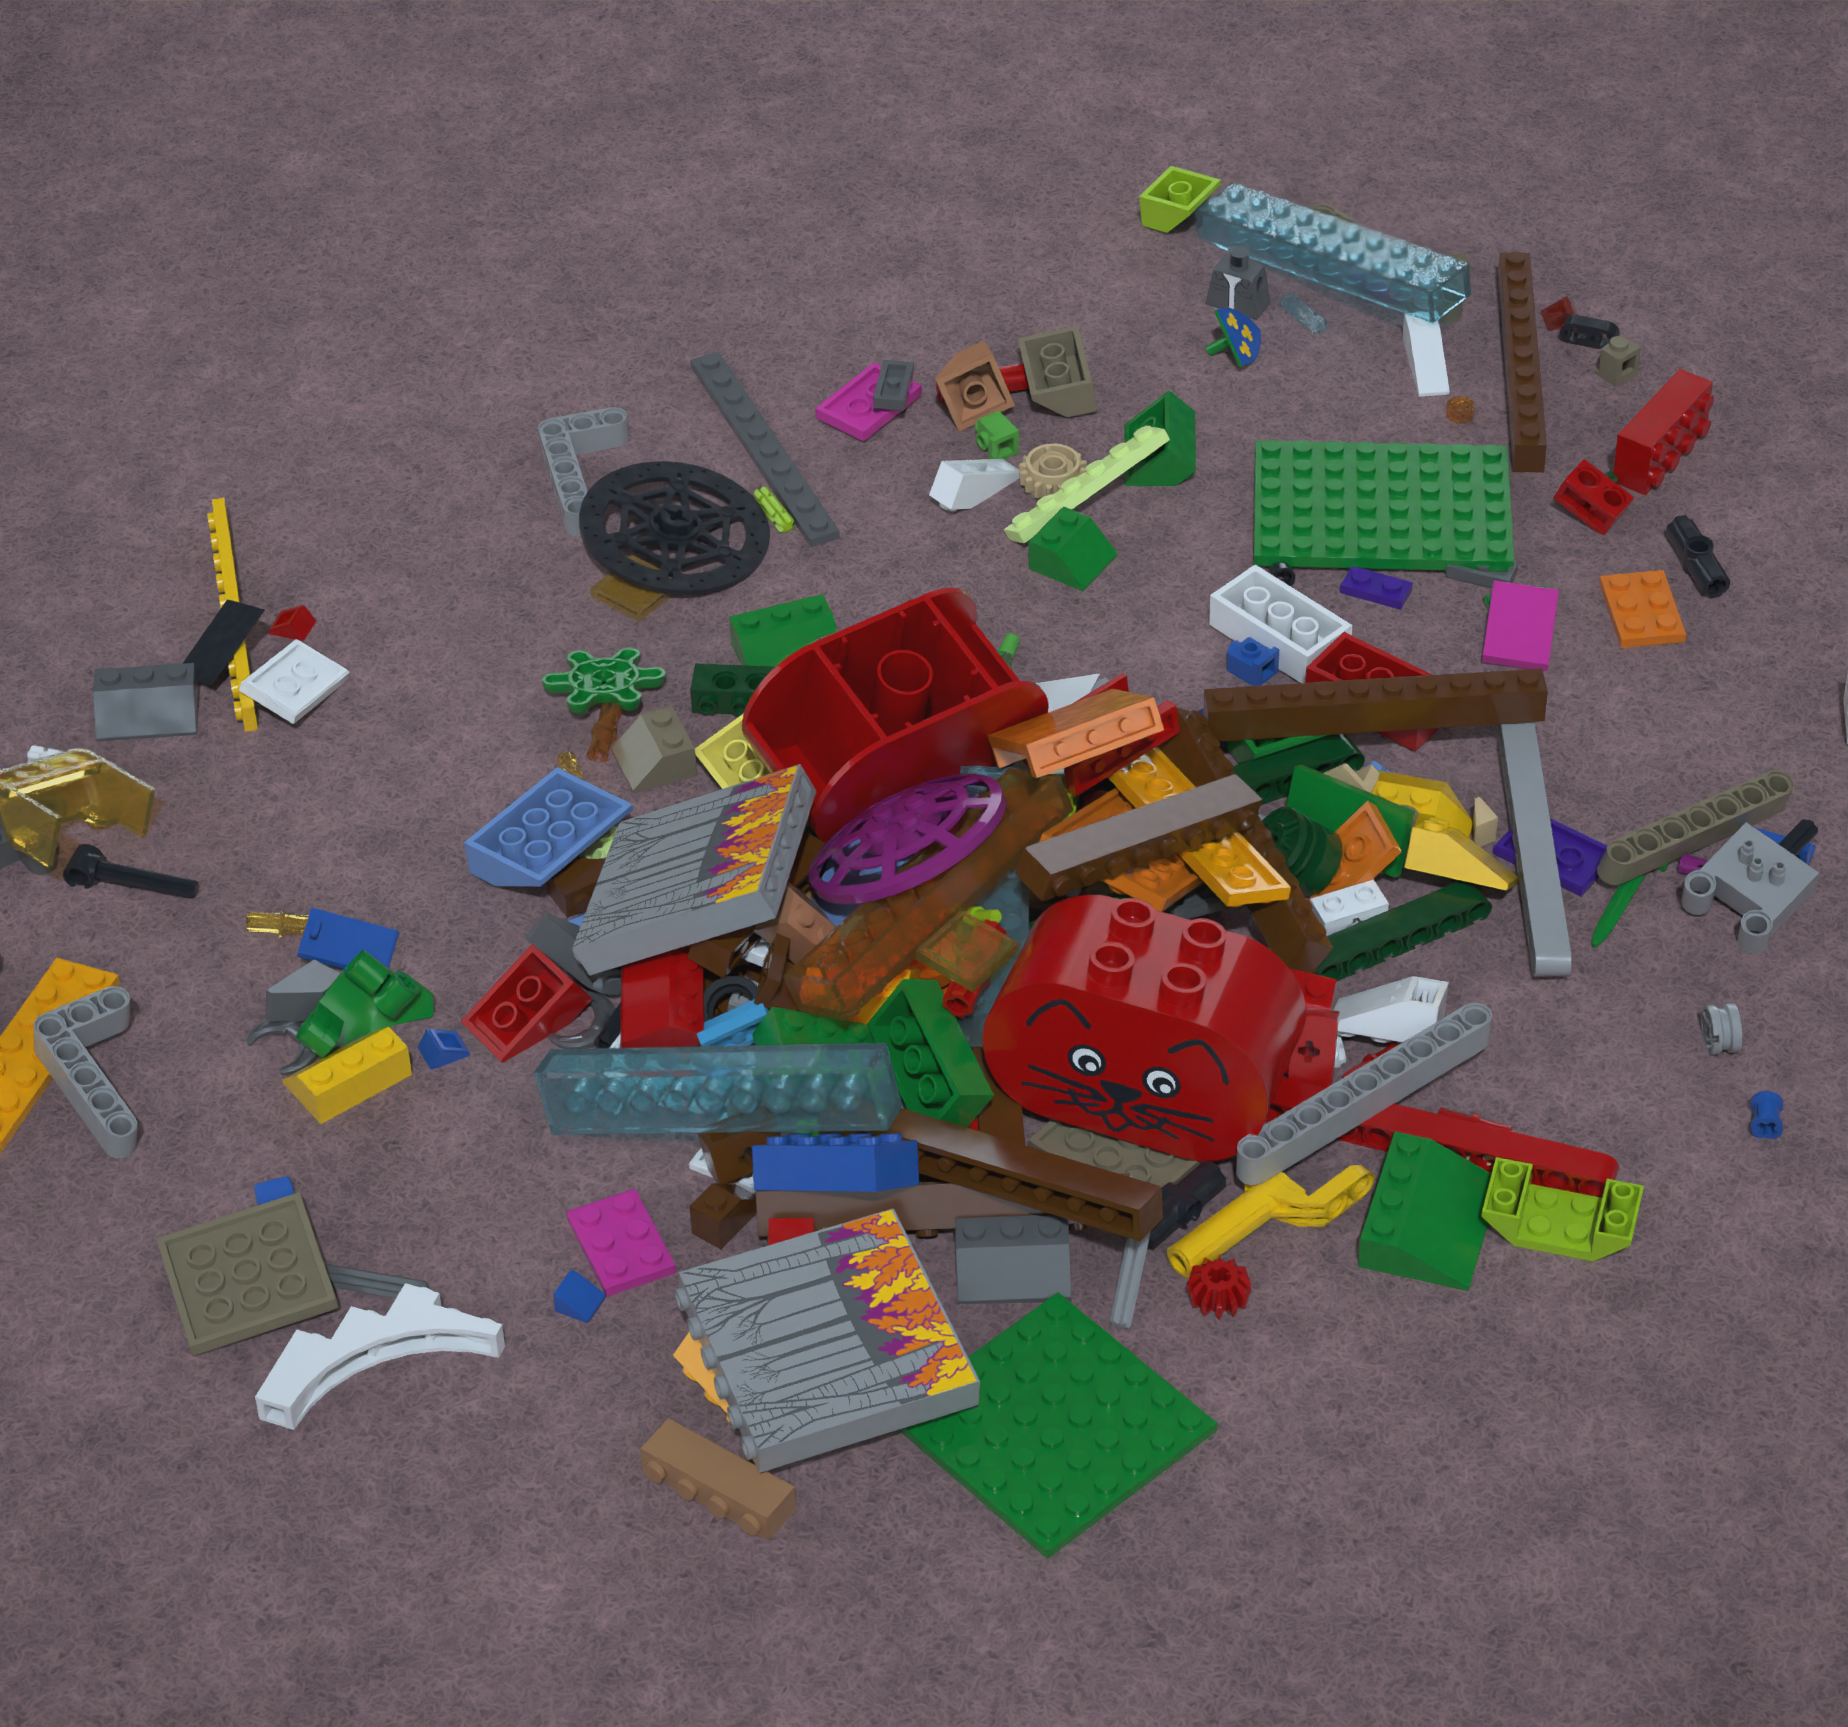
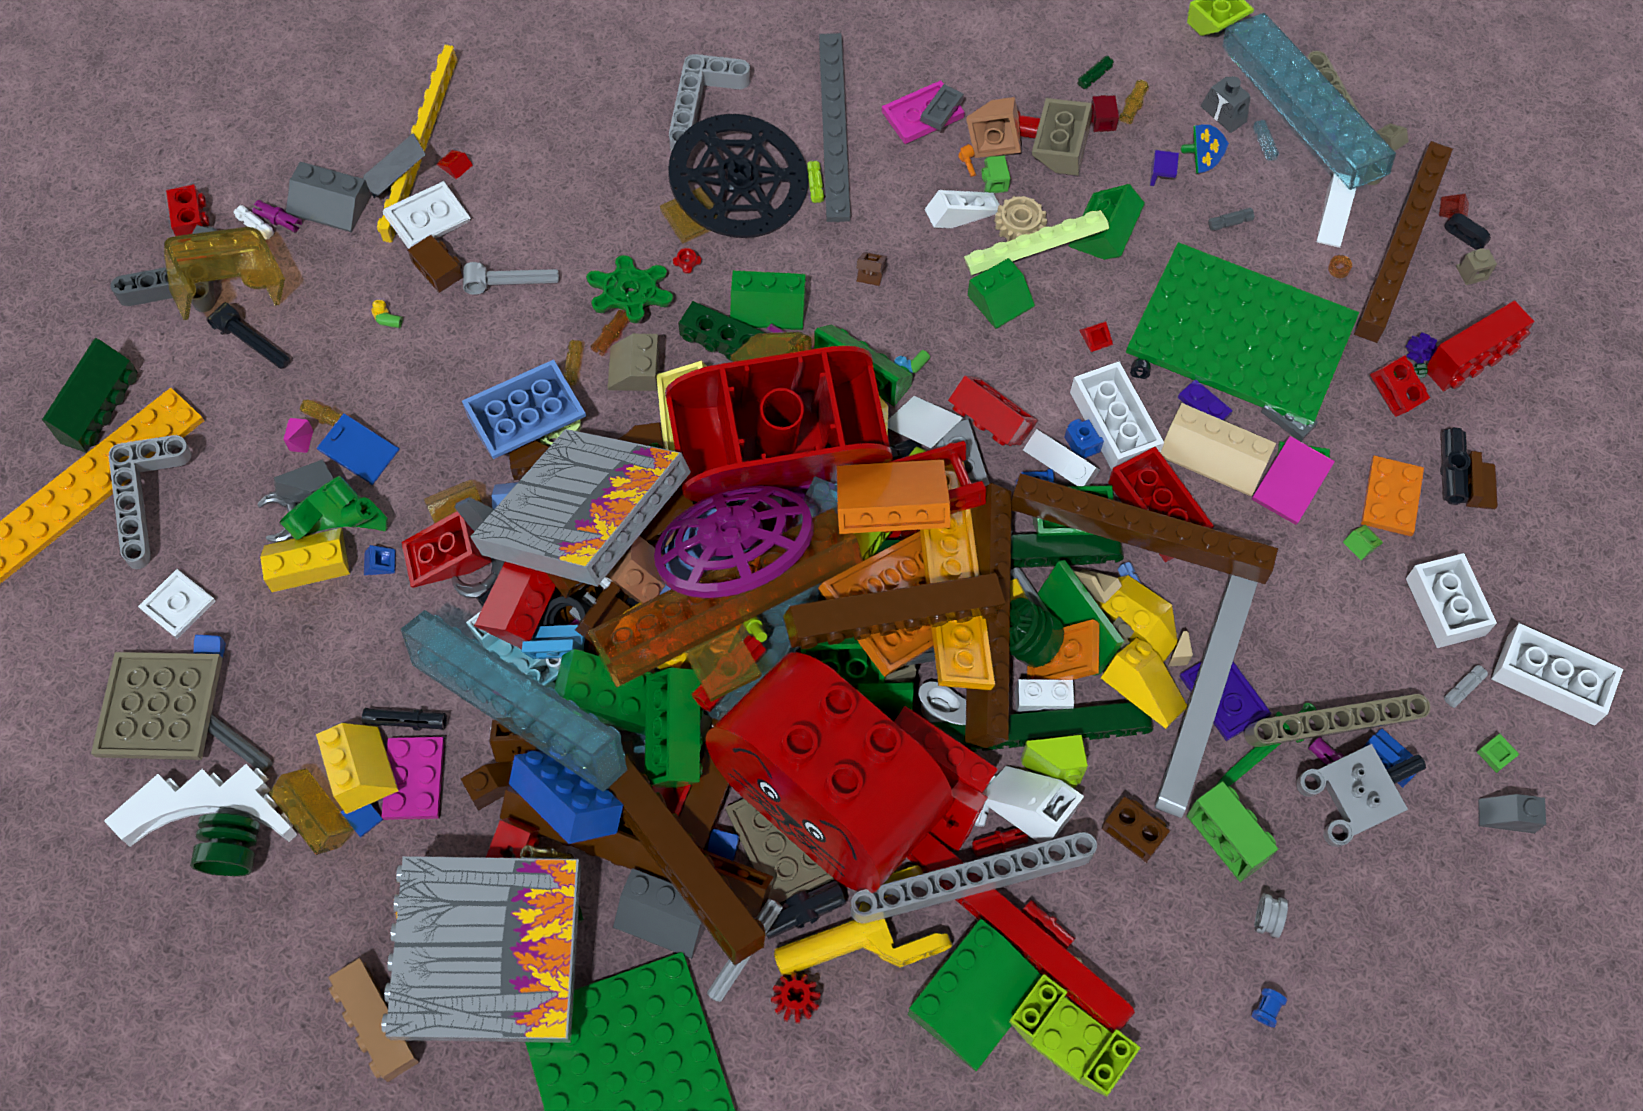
camera: 20 degrees right, 20 degrees up
none -> white tile [138,569,216,639]
none -> dark green wheel [190,813,260,876]
none -> magenta pin [252,199,302,233]
none -> clear yellow brick [269,768,354,855]
none -> dark pink slope [283,418,314,453]
none -> yellow slope [316,723,399,814]
none -> black pin [362,708,447,731]
none -> bright green arm [371,300,403,328]
none -> reddish brown brick [407,235,463,293]
none -> clear yellow panel [424,479,483,524]
none -> light grey axle [463,262,559,295]
none -> red plate [673,248,701,274]
none -> reddish brown slope [856,252,887,286]
none -> red brick [948,375,1038,446]
none -> orange hand [958,144,976,177]
none -> lime slope [1021,735,1088,788]
none -> white slope [1023,429,1100,486]
none -> dark green axle [1077,56,1114,89]
none -> red slope [1079,321,1113,352]
none -> dark red brick [1091,95,1119,132]
none -> reddish brown brick [1101,796,1170,863]
none -> clear yellow pin [1119,80,1149,124]
none -> dark purple panel [1150,150,1179,186]
none -> tan slope [1161,403,1276,497]
none -> bright green brick [1187,781,1278,883]
none -> dark grey axle [1208,208,1255,231]
none -> bright green slope [1343,525,1383,560]
none -> dark purple gear [1406,332,1437,363]
none -> white brick [1406,553,1497,648]
none -> light grey axle [1444,665,1488,708]
none -> reddish brown panel [1466,451,1498,509]

